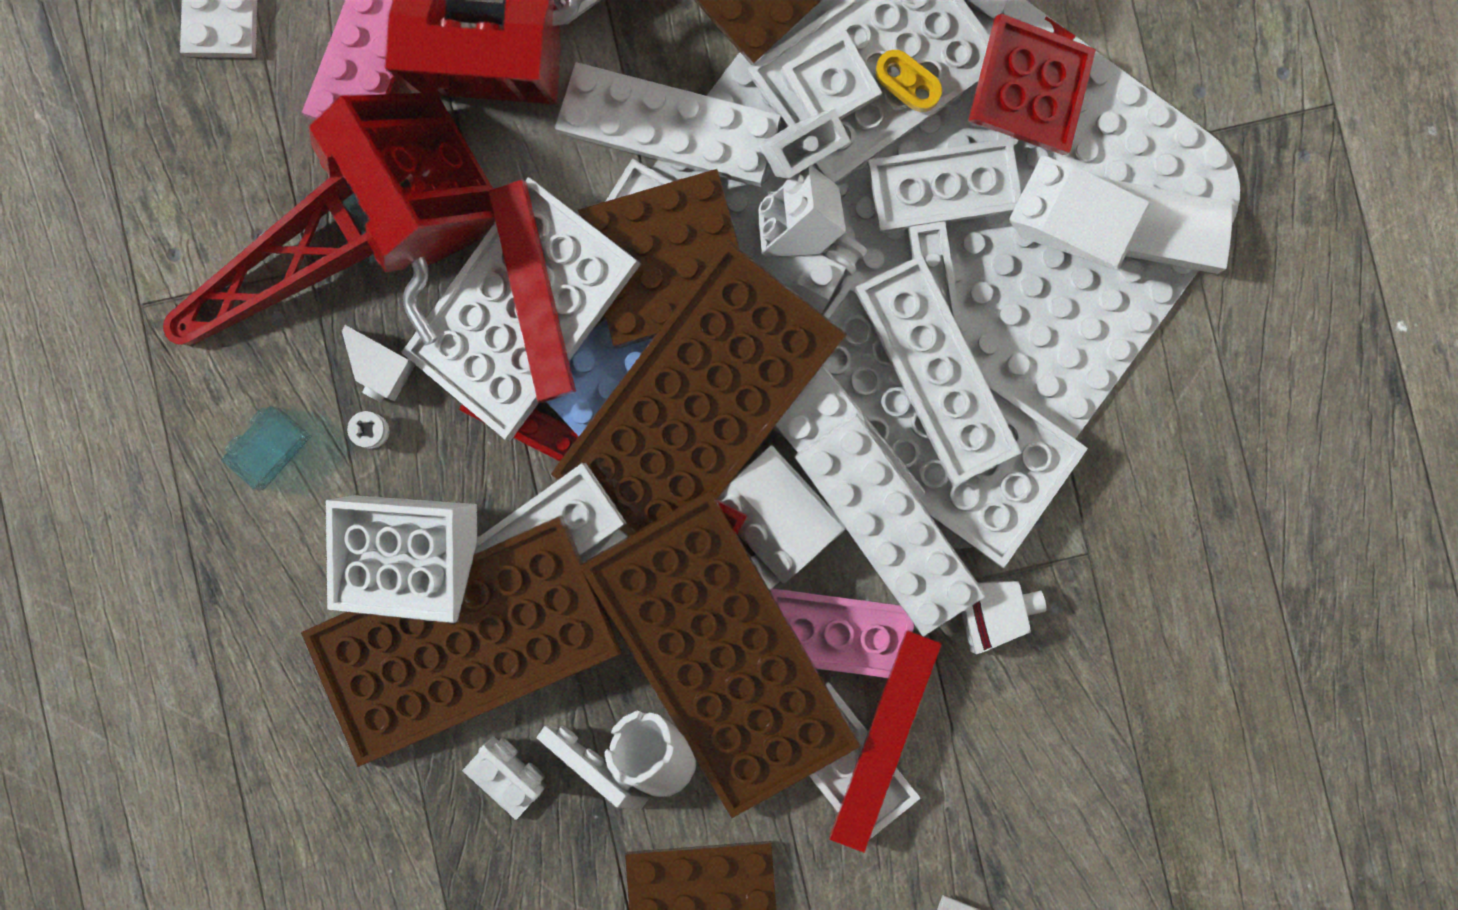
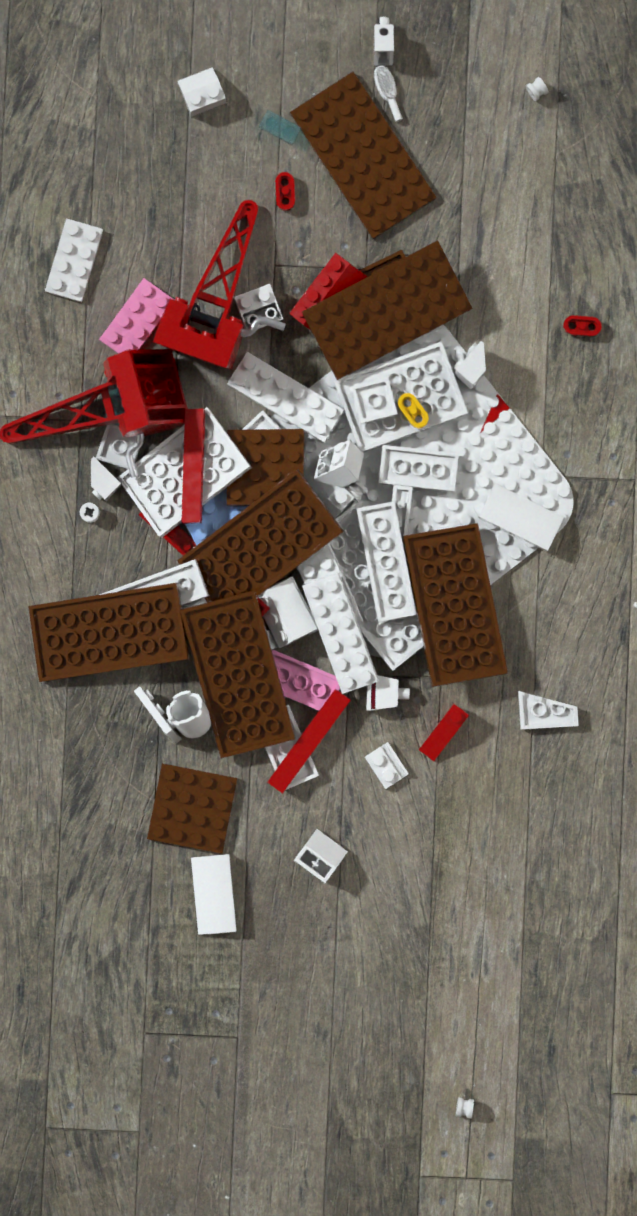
camera: 15 degrees right, 0 degrees up
clear light blue brick [221,405,312,490] -> none
white slope [326,495,477,623] -> none
white bracket [462,736,547,820] -> none
white slope [759,108,851,179] -> none
red plate [968,13,1096,155] -> none
white slope [1009,155,1151,270] -> none
none -> white tile [96,424,140,469]
none -> white plate [365,742,409,789]
none -> reddish brown plate [402,523,508,687]
none -> red slope [419,704,469,761]
none -> white wing [518,691,578,729]

